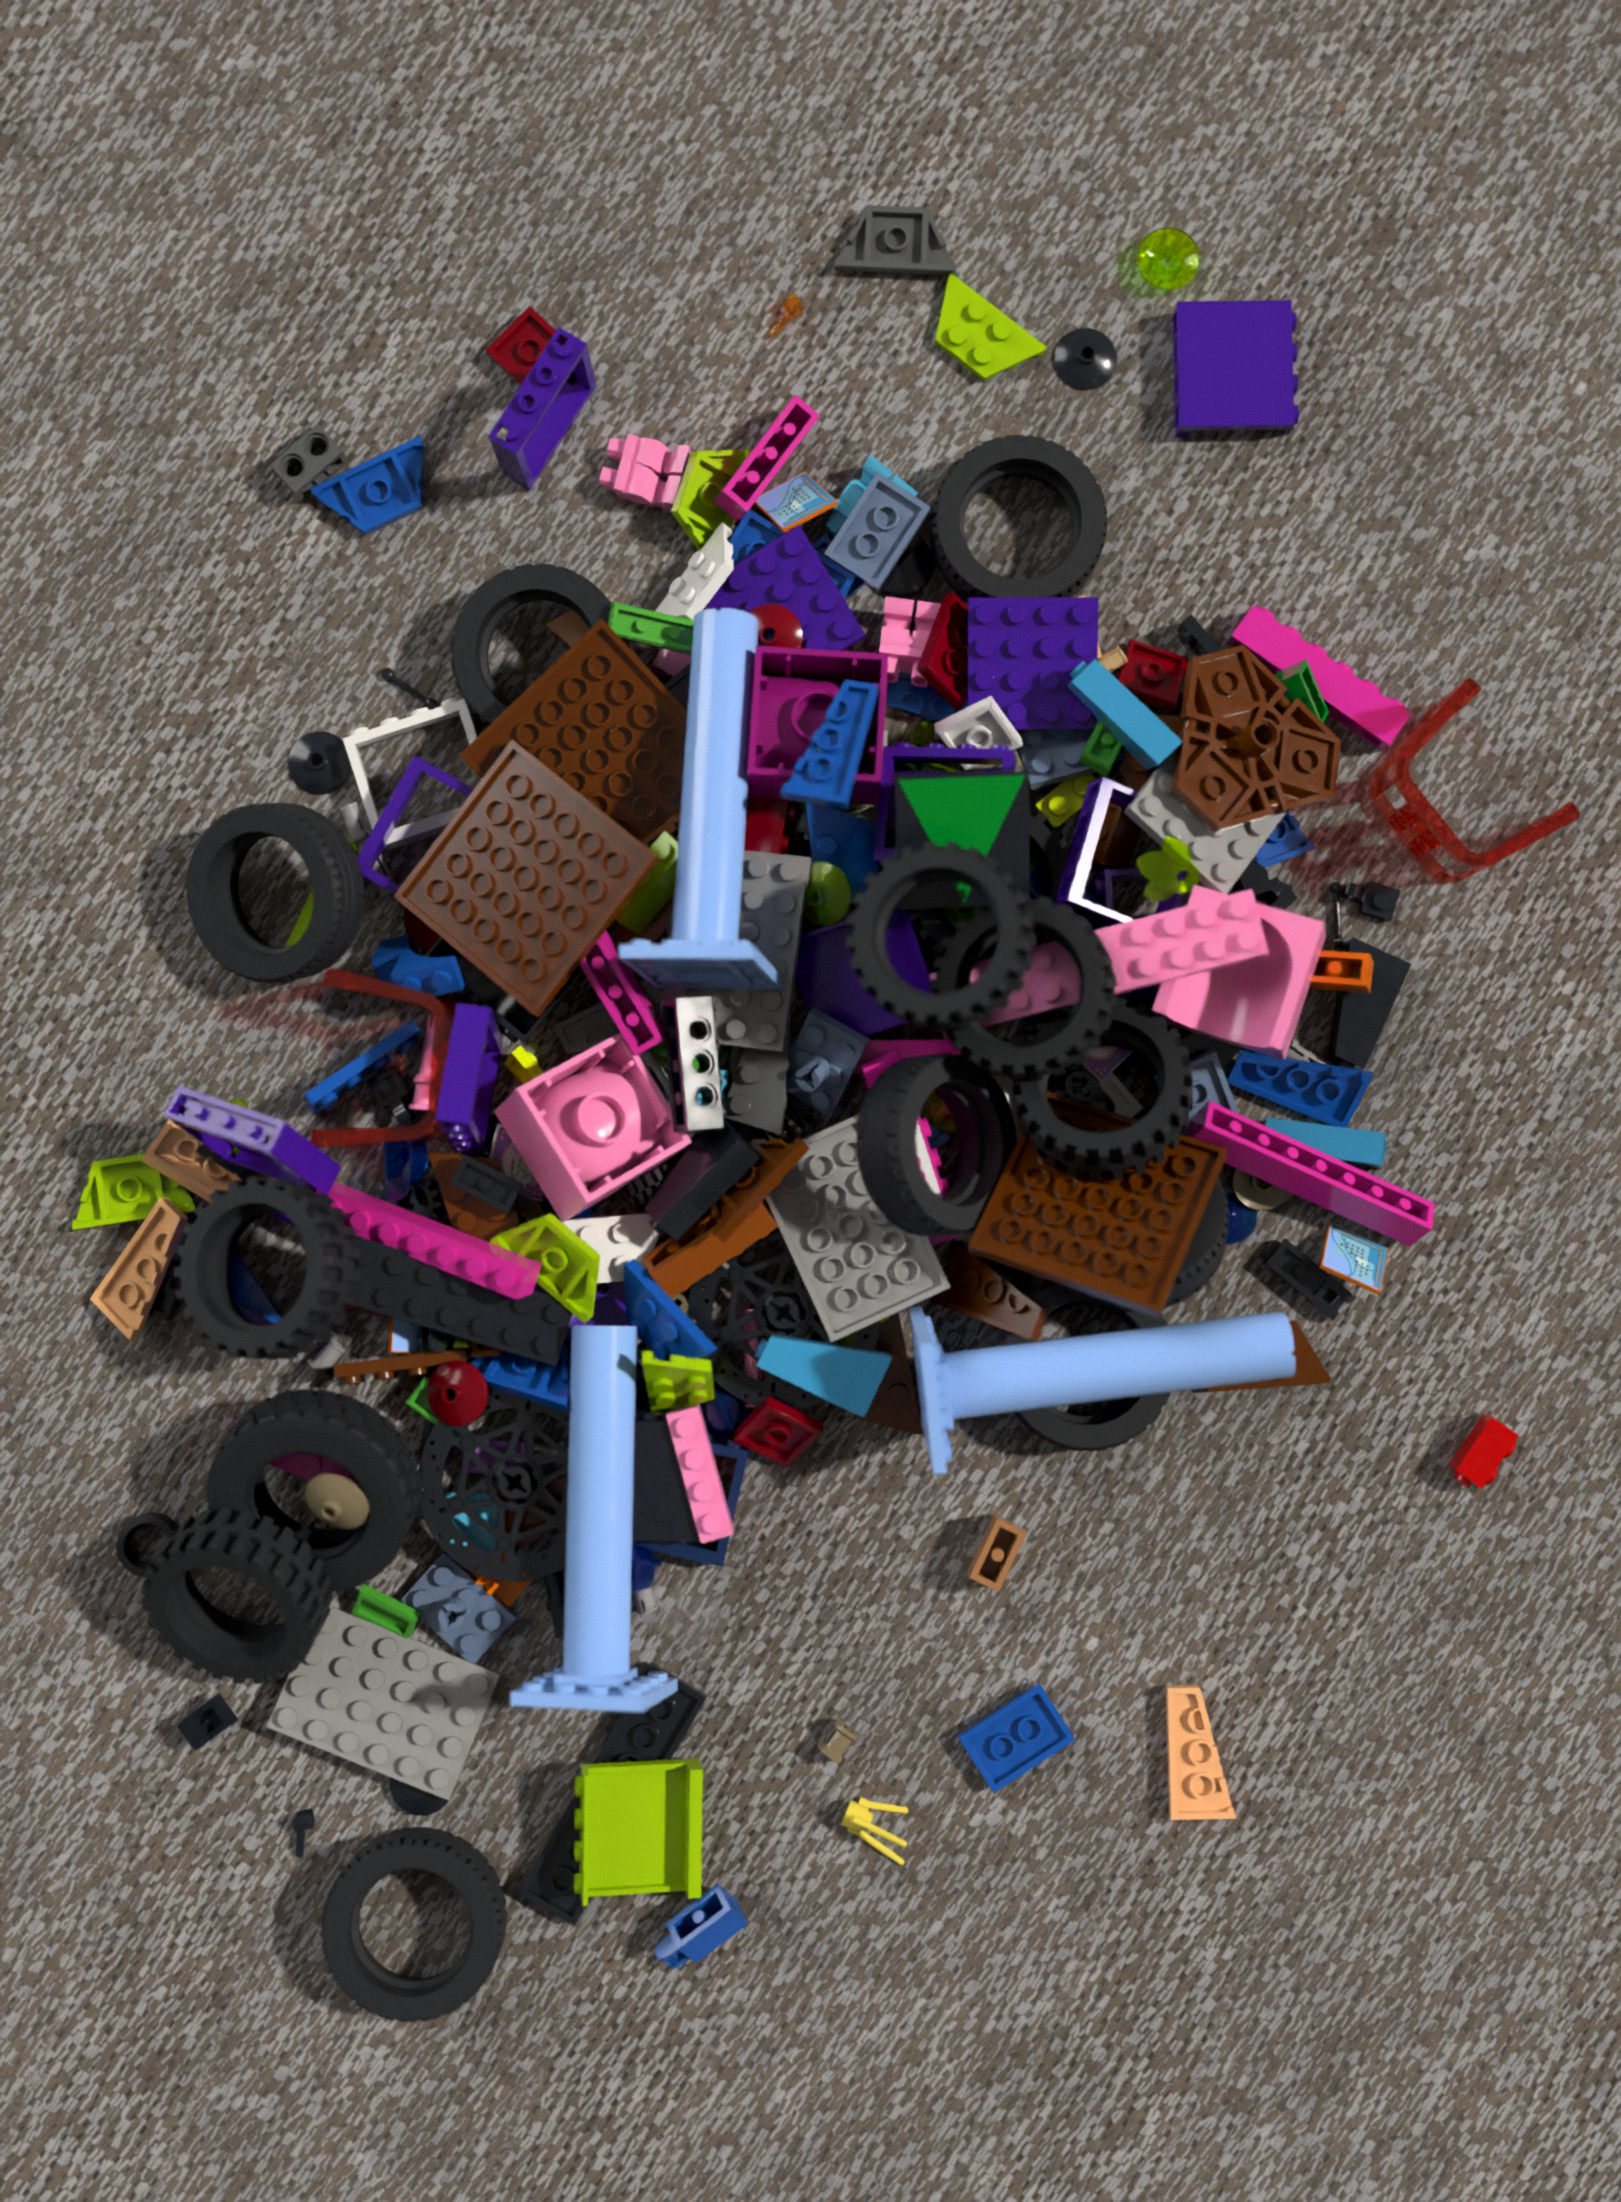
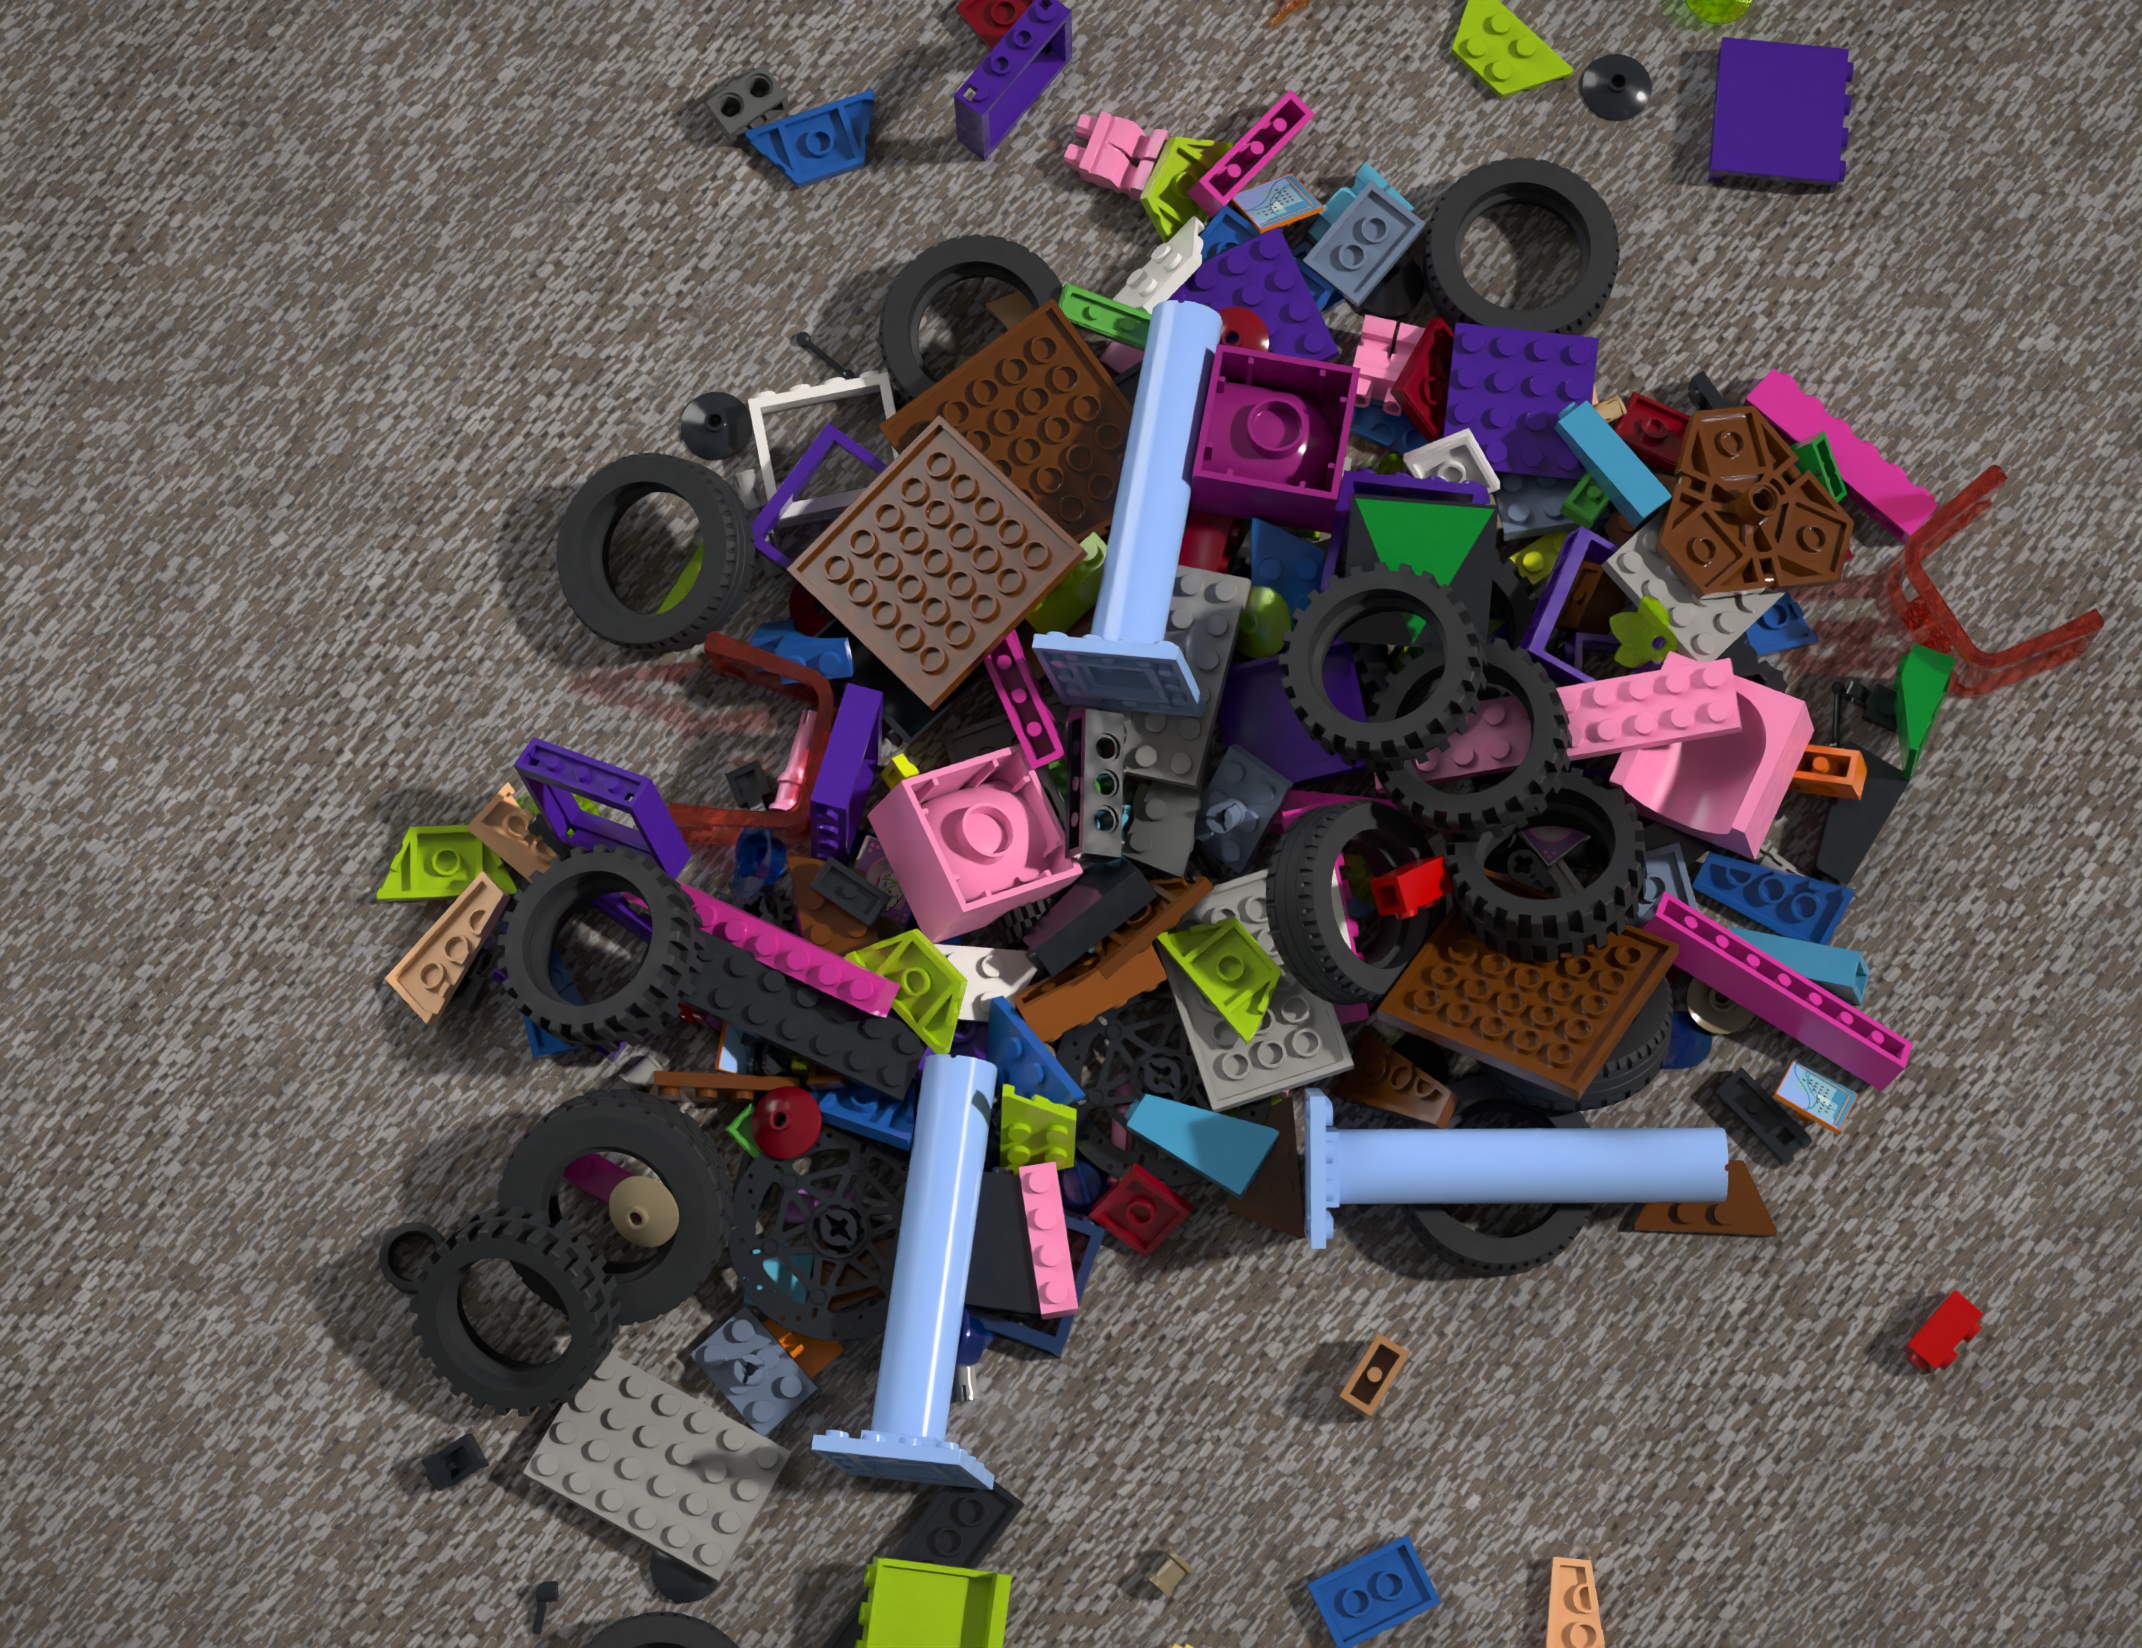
camera: 15 degrees right, 10 degrees down
blue wing [305,1020,420,1116] -> none
bright green tile [350,1584,422,1639] -> none
black pin [542,1569,565,1639] -> none
blue wing [780,680,879,809] -> none
none -> lime wing [1156,917,1282,1046]
none -> red brick [1370,856,1454,919]
none -> green slope [1892,643,1956,780]

